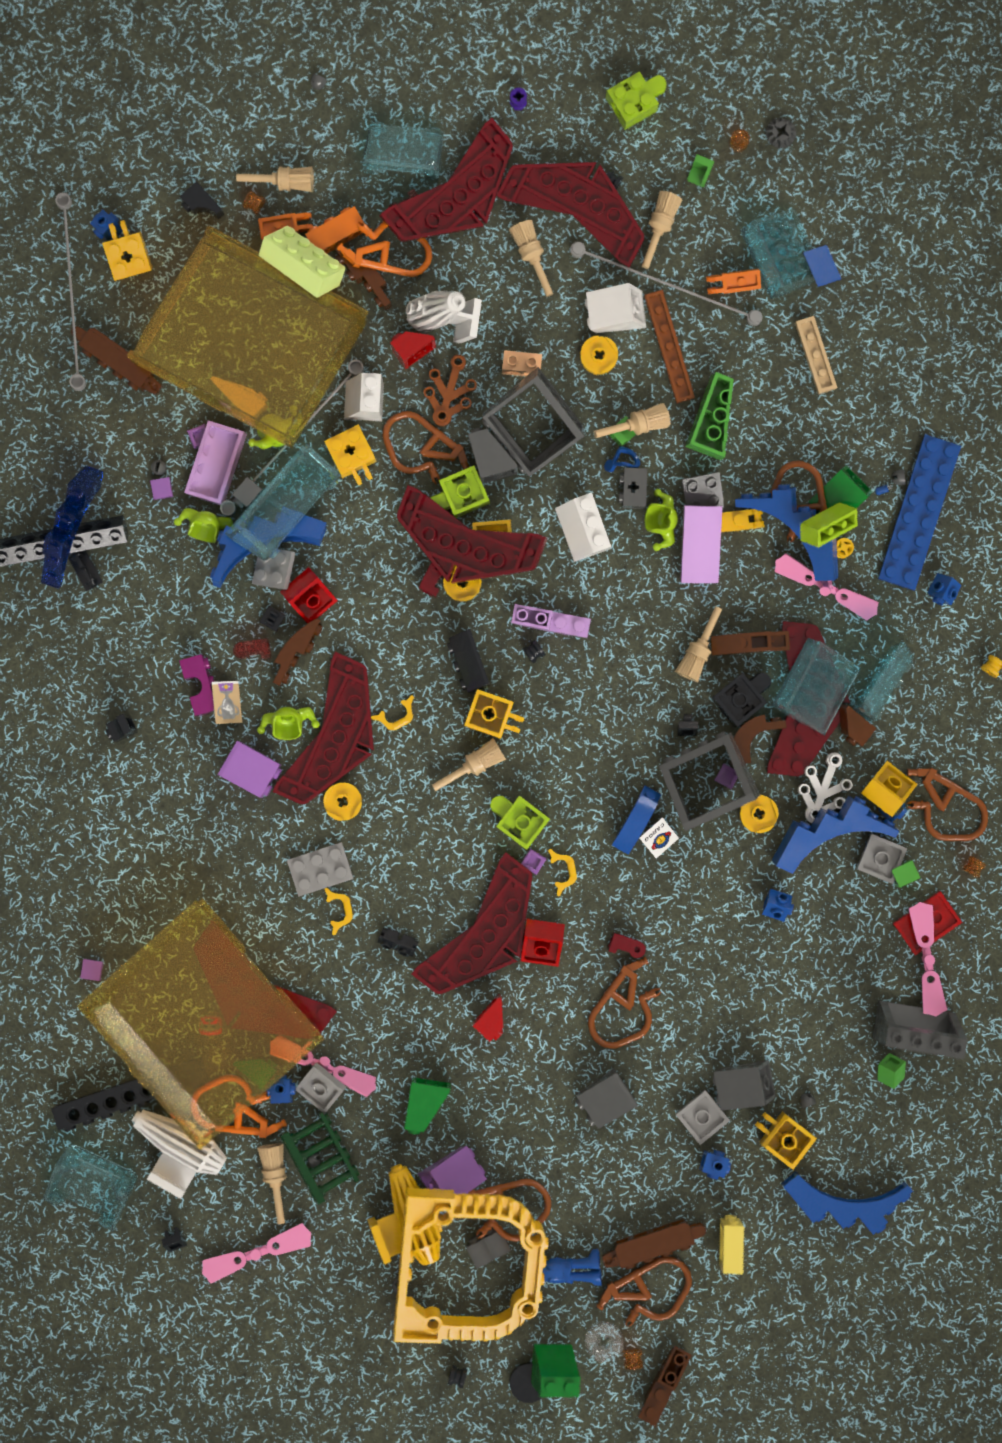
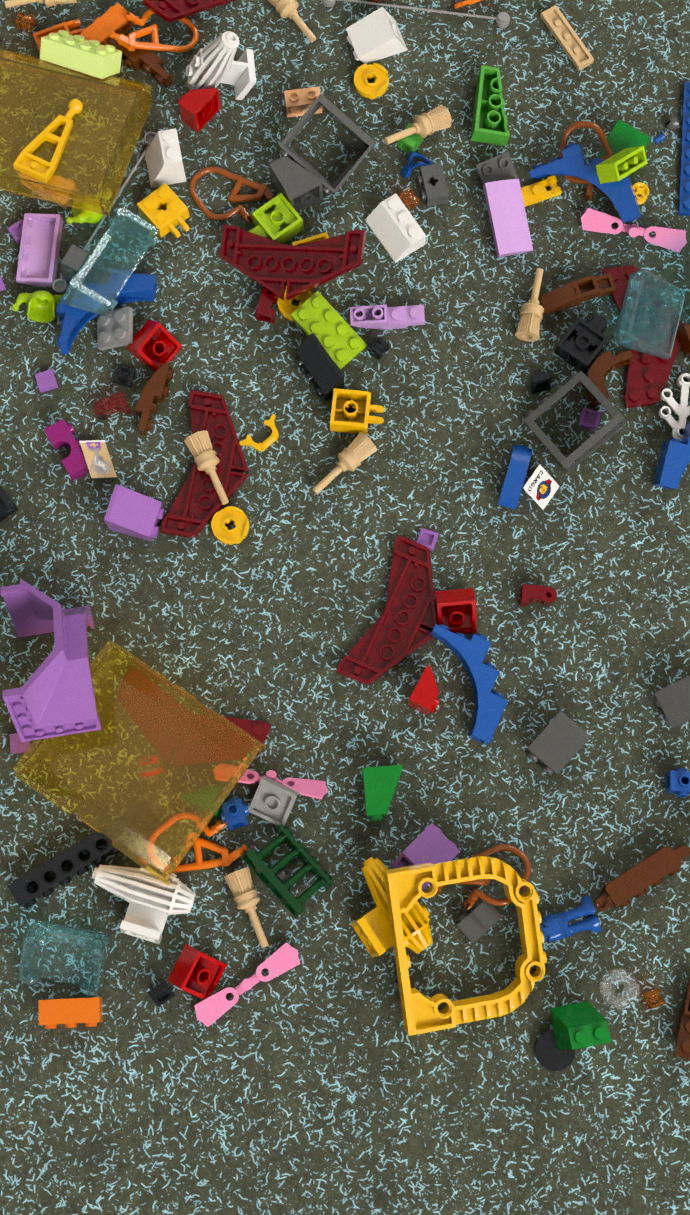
camera: 15 degrees left, 10 degrees down
lime piece [257,707,320,740] -> none
light grey plate [287,842,354,897] -> none
yellow helmet [325,888,353,935] -> none
black hinge [377,927,419,957] -> none
dark orange plant [424,355,477,426] -> none
black wheel [448,1365,467,1389] -> none
lime brick [490,796,550,850] -> none
yellow helmet [548,849,577,896] -> none
dark orange piece [588,957,661,1049] -> none
dark orange piece [596,1256,692,1327] -> none
dark orange tile [644,290,695,404] -> none
lime piece [644,489,678,551] -> none
light grey plate [675,1089,730,1145] -> none
yellow plate [739,795,779,833] -> none
blue brick [762,889,794,922] -> none
none -> medium lavender panel [0,579,101,742]
none -> yellow plate [13,99,83,183]
none -> medium lavender tile [35,369,58,393]
none -> orange brick [38,997,103,1029]
none -> red slope [167,944,227,1000]
none -> tan piece [184,430,229,505]
none -> lime plate [290,291,367,370]
none -> clear orange wheel [399,188,420,211]
none -> blue arch [430,624,508,745]

